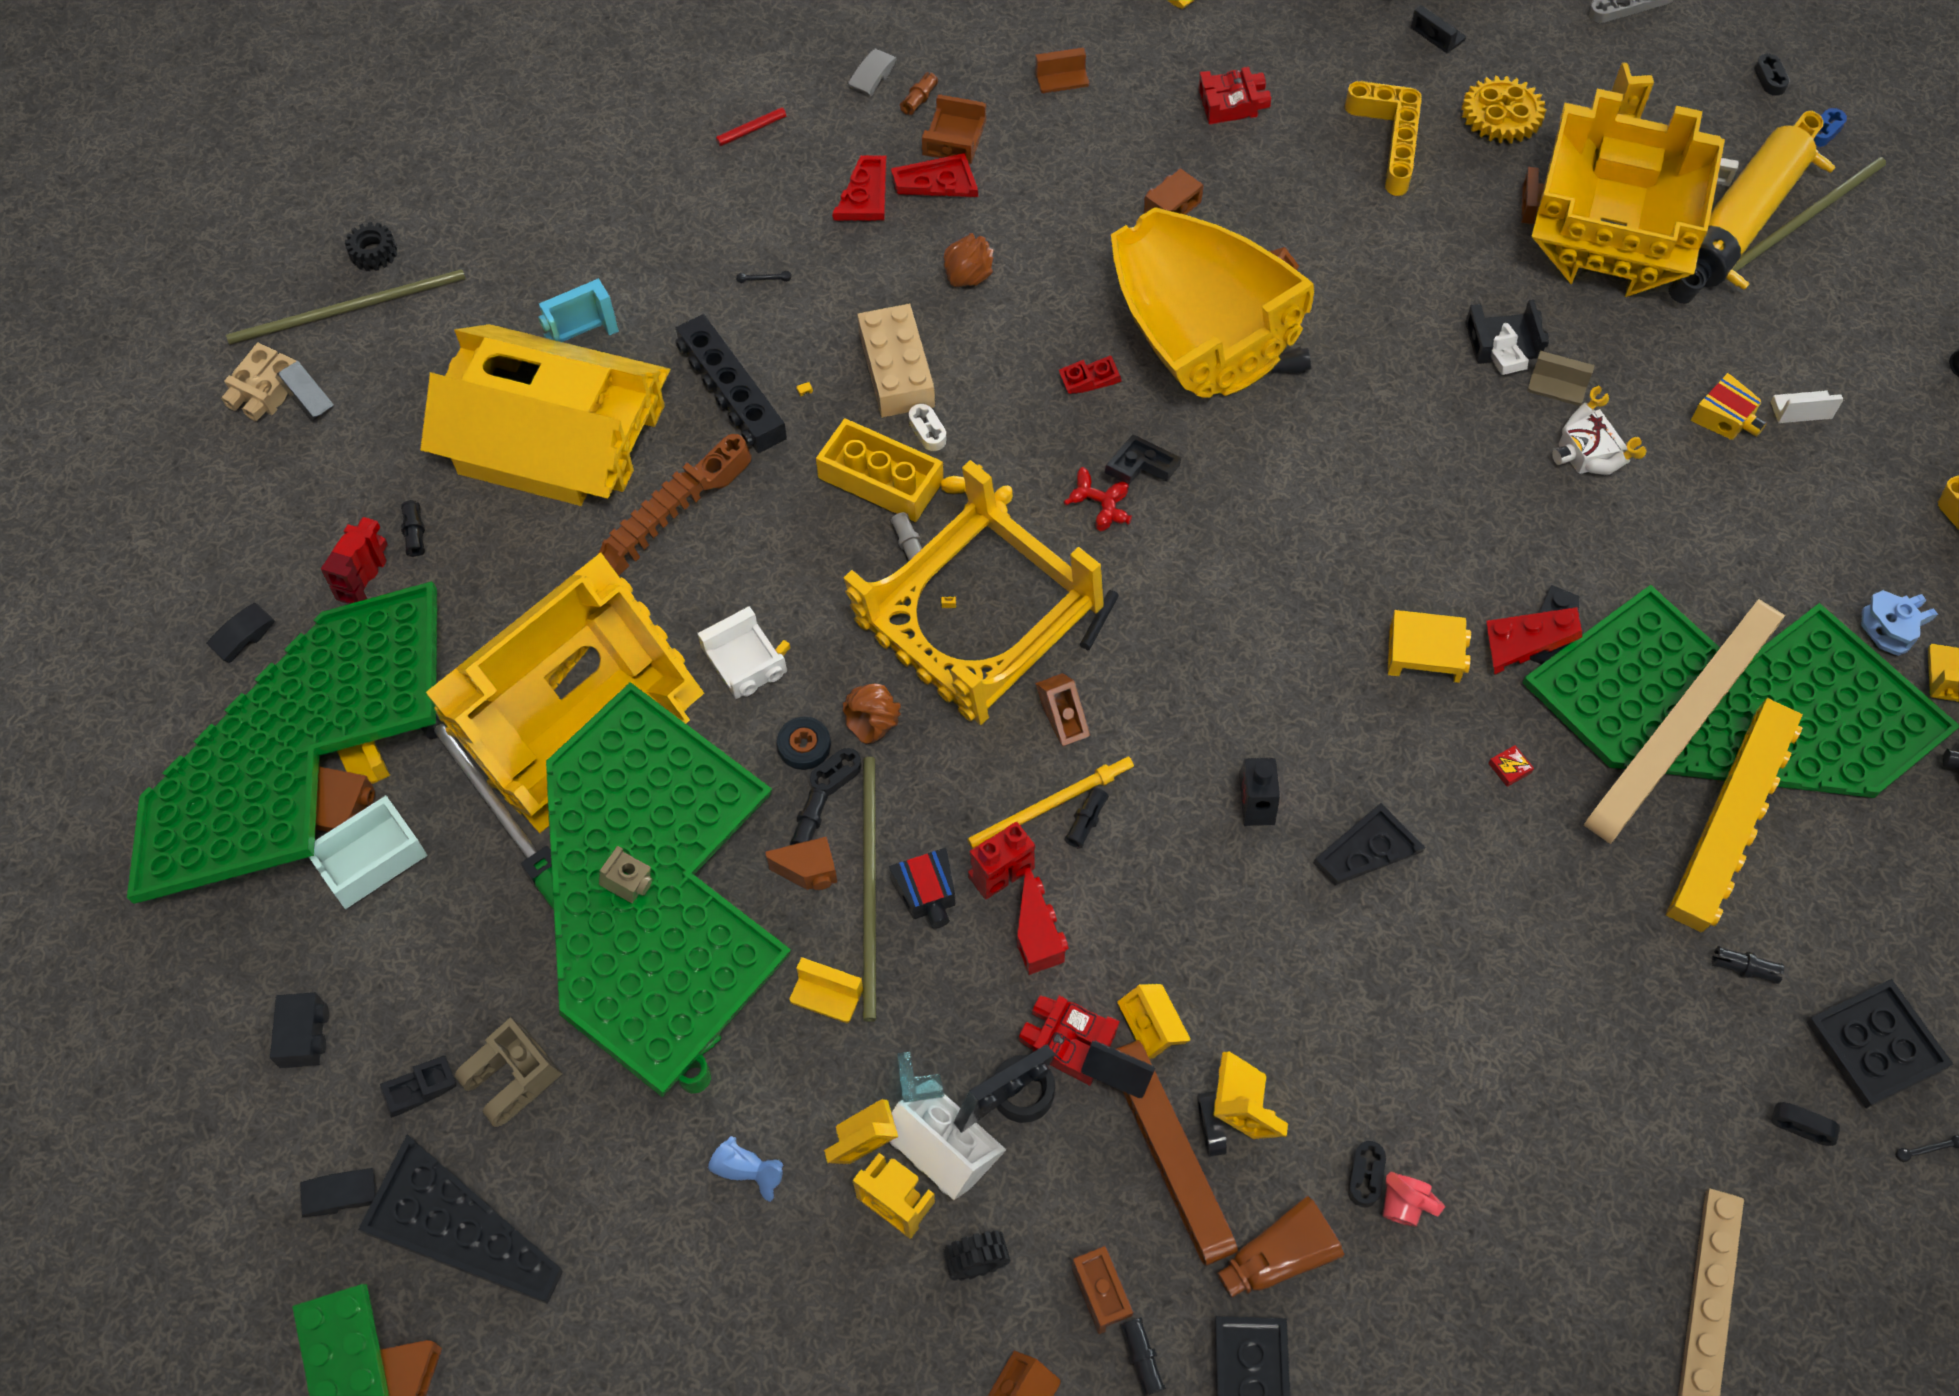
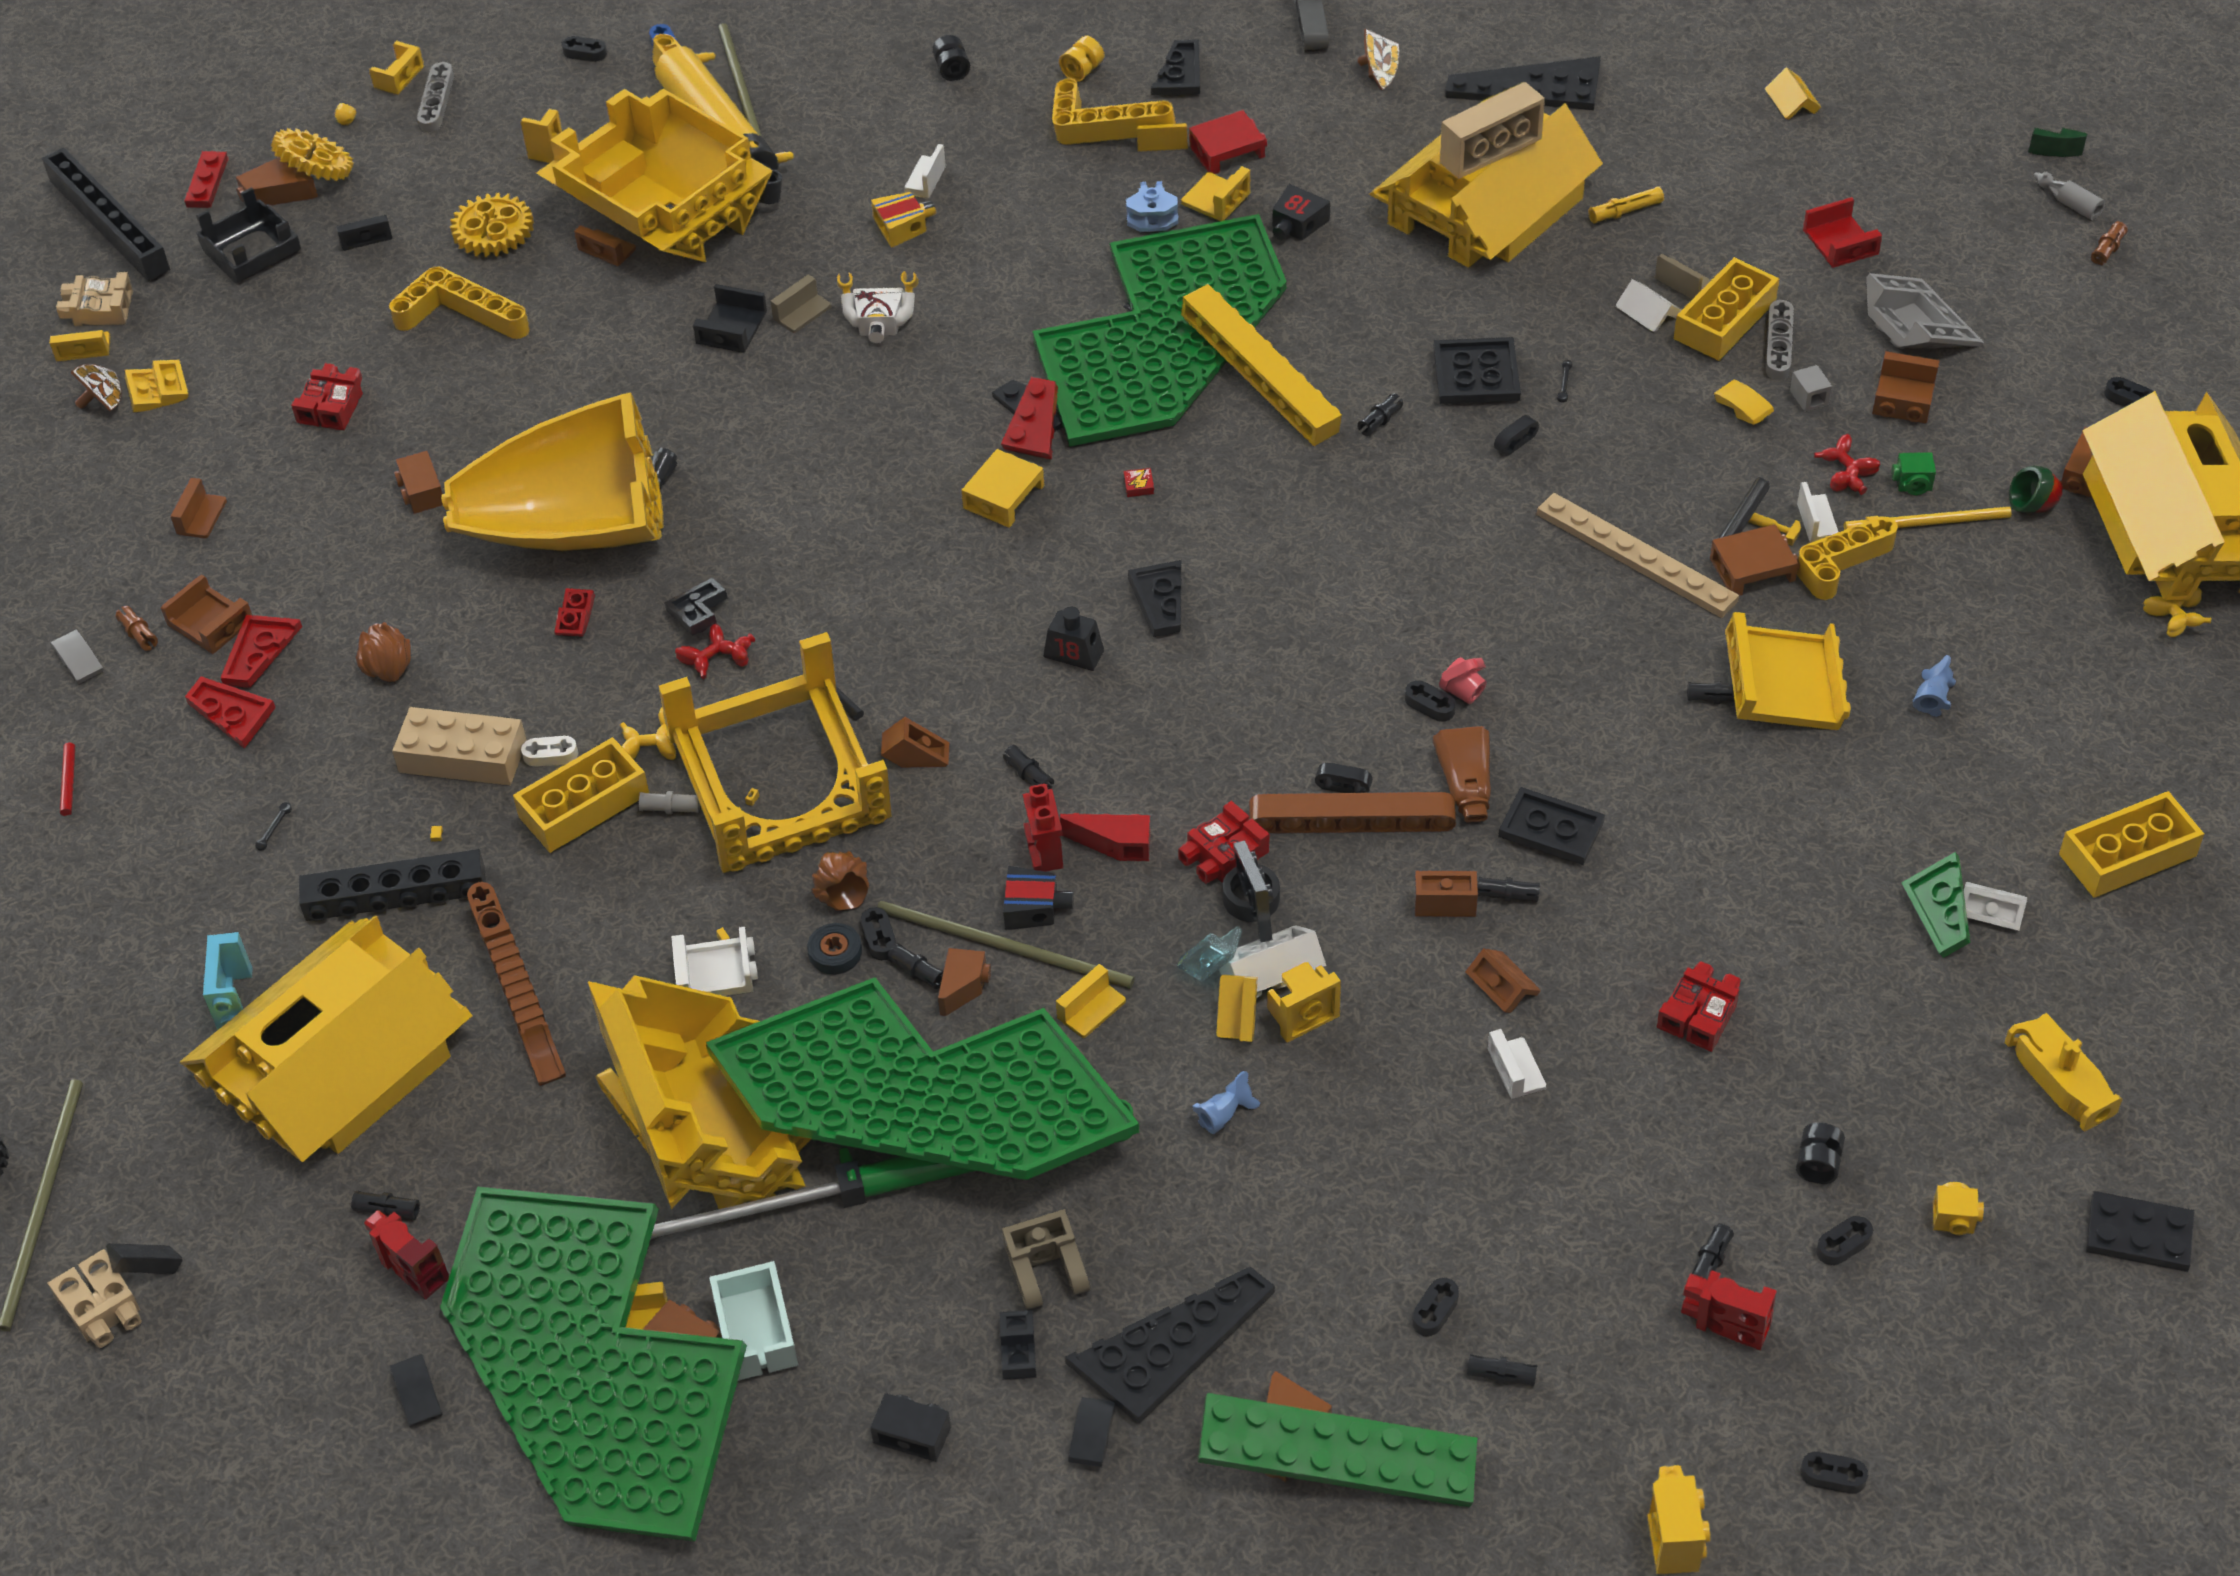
camera: 65 degrees left, 10 degrees down
dark tan brick [599,846,653,904] -> none
black tyre [943,1231,1011,1281] -> none
yellow bar [967,756,1134,849] -> none
black slope [1081,1041,1155,1099] -> none
yellow panel [1117,984,1190,1059] -> none
yellow bracket [1214,1051,1288,1139] -> none
white slope [1491,323,1529,375] -> none
tan beam [1583,599,1785,844] -> none

